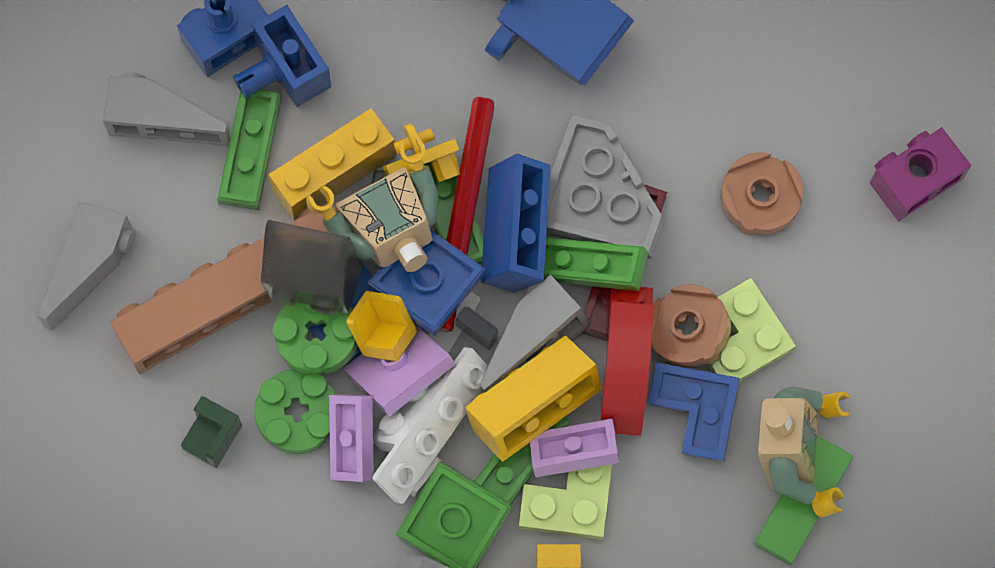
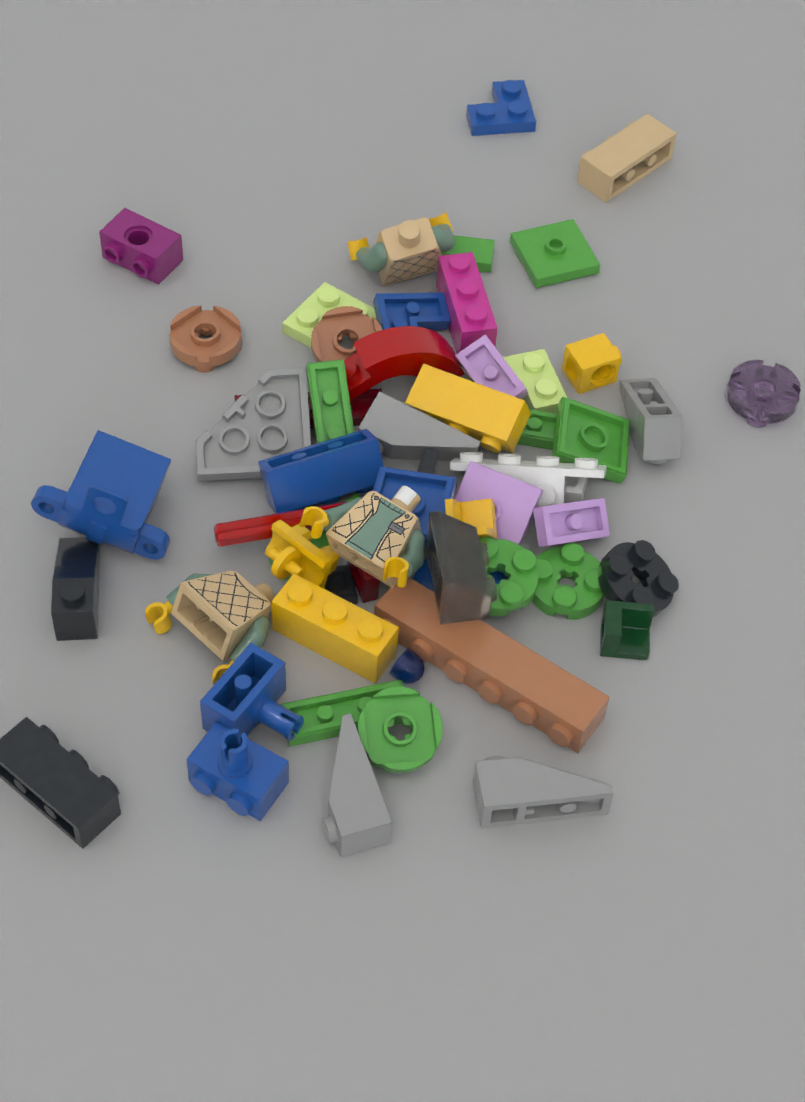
camera: 115 degrees left, 20 degrees down
none -> tan torso [145,570,274,685]
none -> bright green plate [357,687,443,774]
none -> clear blue hinge [389,648,425,684]
none -> dark pink brick [436,252,498,354]
none -> black plate [598,540,679,617]

